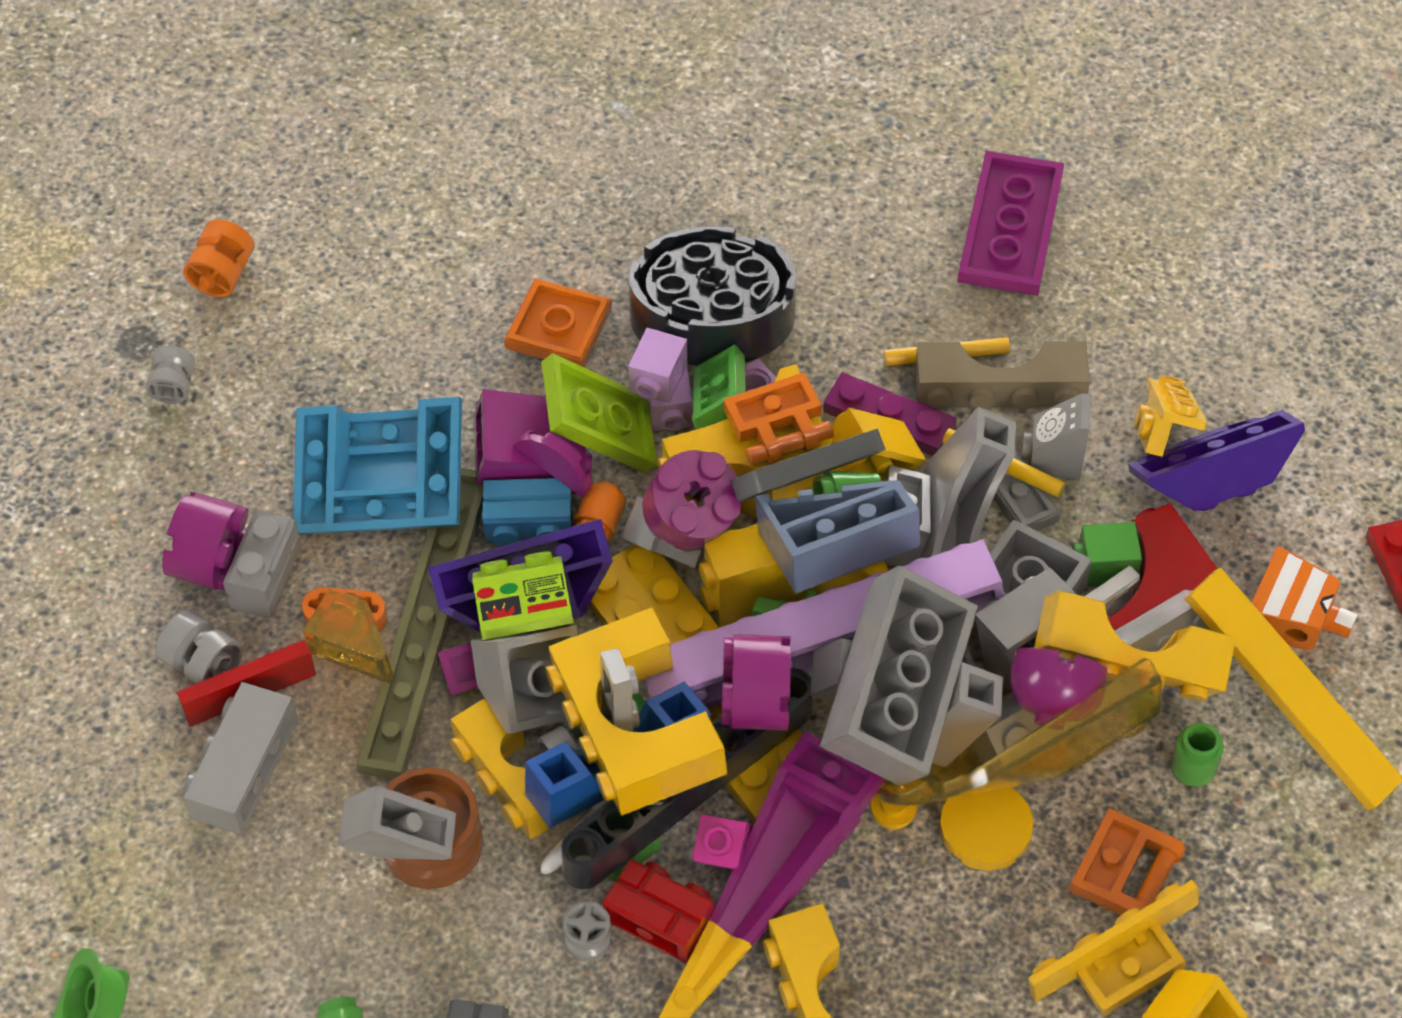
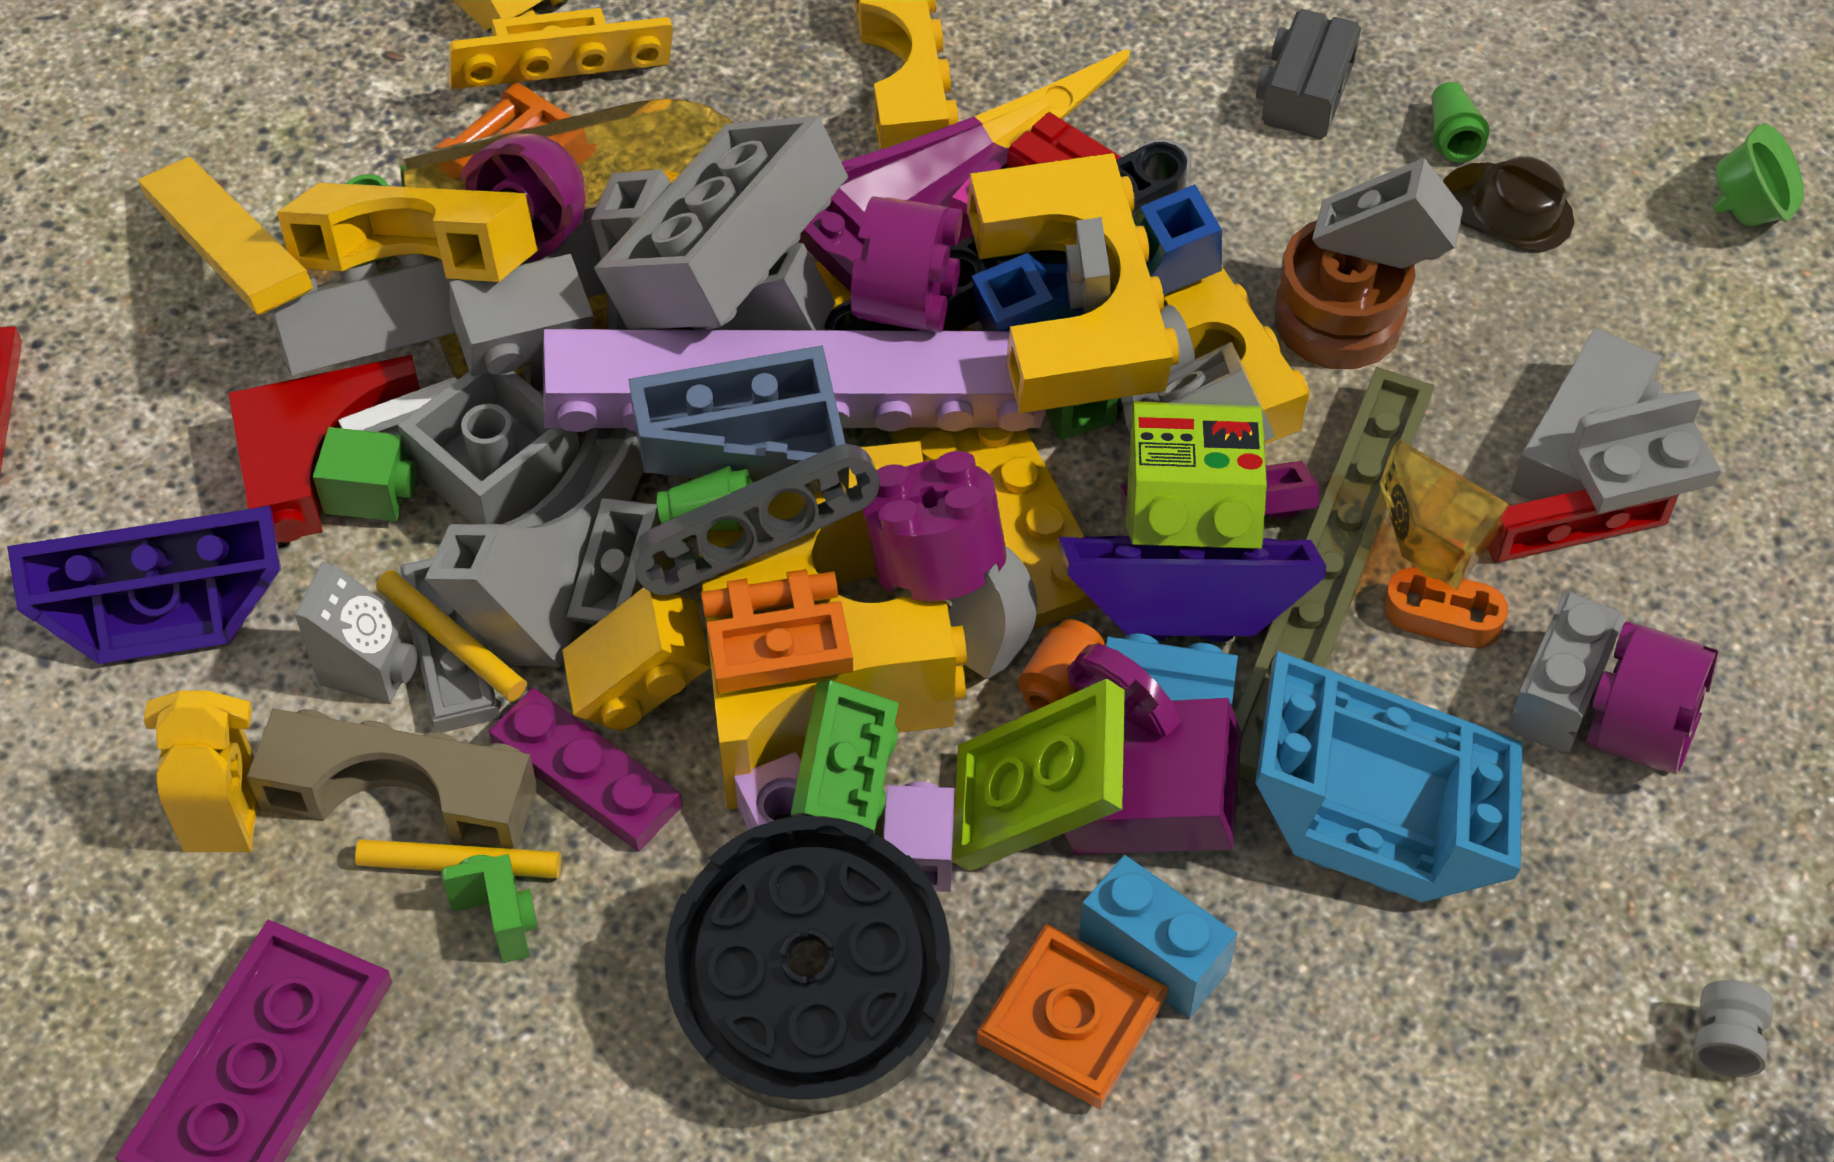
camera: 170 degrees left, 0 degrees up
light grey wheel [155,610,243,684] -> none
lavender brick [628,328,688,403] -> none
yellow bracket [1134,375,1207,457] -> none
orange torso [1251,546,1358,651] -> none
none -> yellow piece [143,690,258,852]
none -> bright green bracket [441,854,538,963]
none -> dark azure brick [1079,854,1238,1019]
none -> dark brown piece [1443,156,1575,251]
none -> light grey bracket [1568,390,1721,514]

